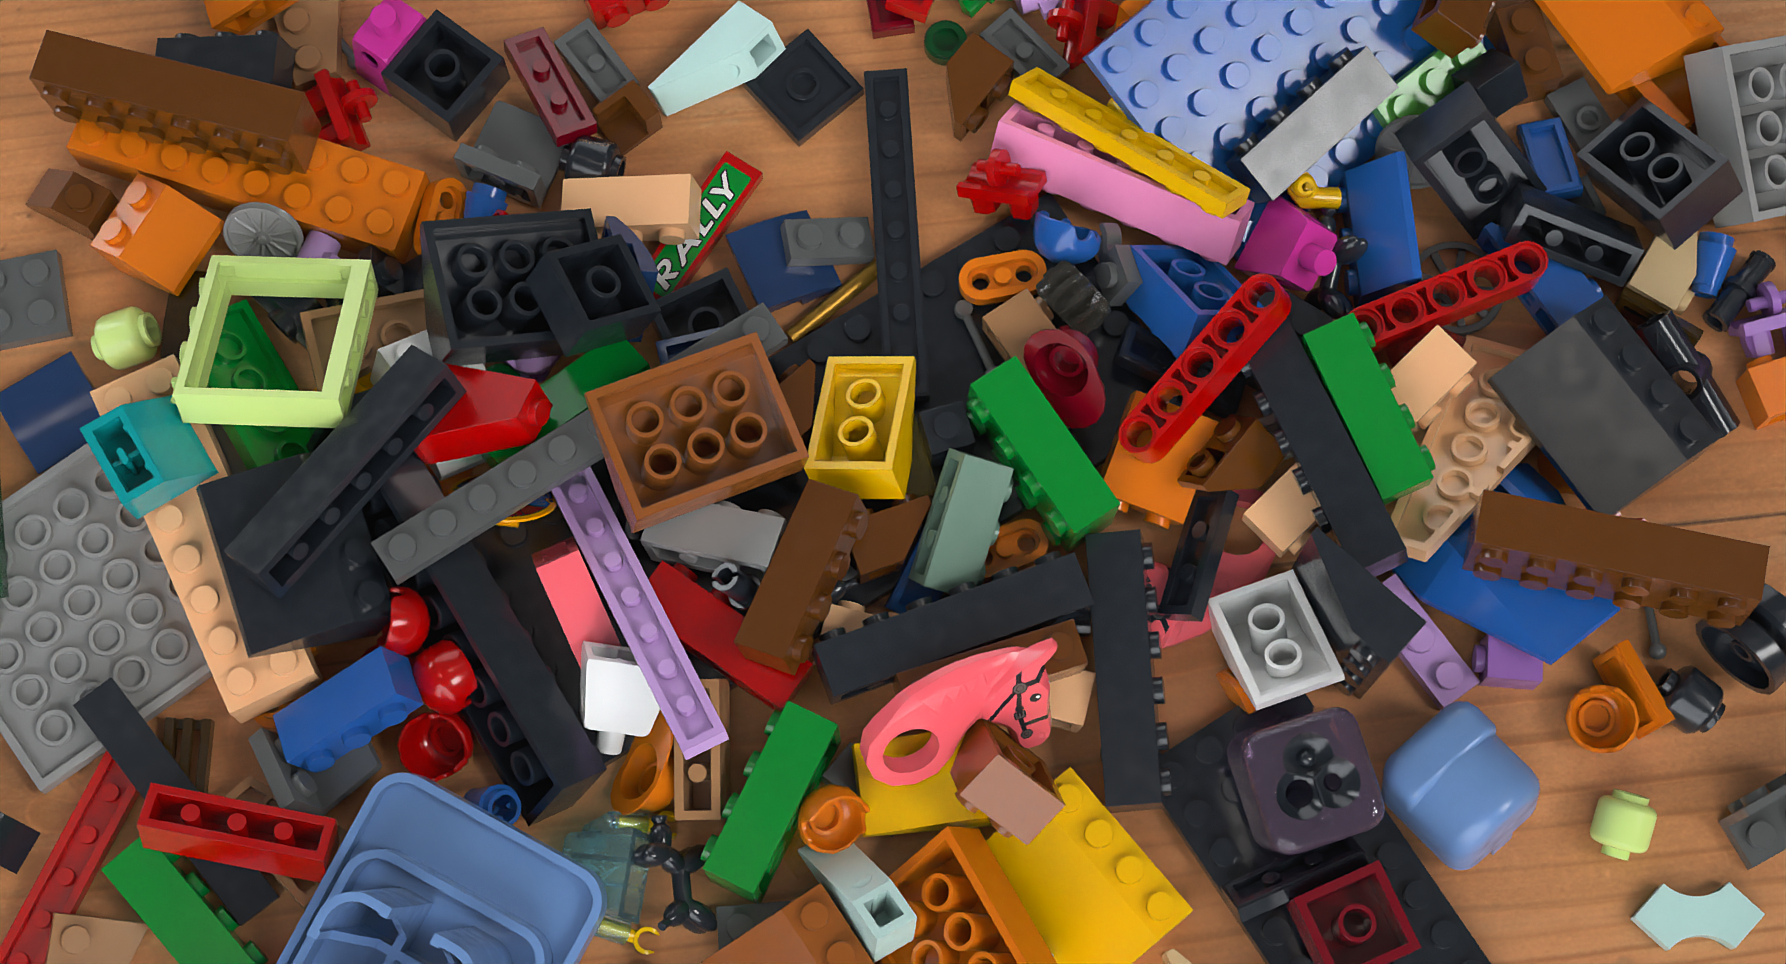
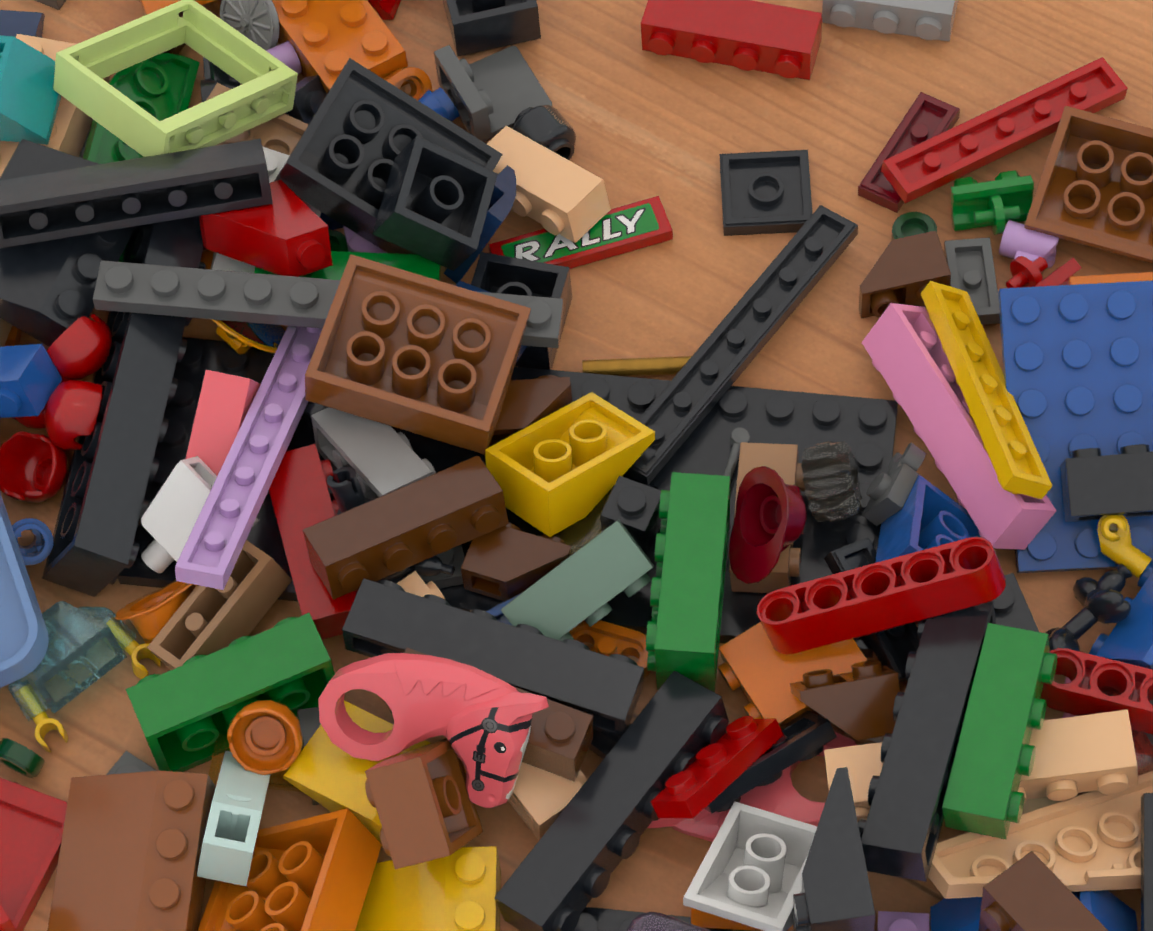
camera: 45 degrees right, 15 degrees down
yellowish green head [91,306,162,370] -> none
dark red plate [504,27,597,147] -> none
dark grey plate [554,18,640,104] -> none
reddish brown panel [592,79,663,155] -> none
black piece [632,815,717,934] -> none
light aqua slope [648,0,786,116] -> none
dark blue slope [726,210,842,313] -> none
dark grey plate [780,217,875,267] -> none
red hips [956,148,1047,220] -> none
orange plate [959,250,1047,305] -> none
blue hair [1033,210,1101,265] -> none
dark pink torso [1234,196,1337,292] -> none
none -> red plate [650,716,784,819]

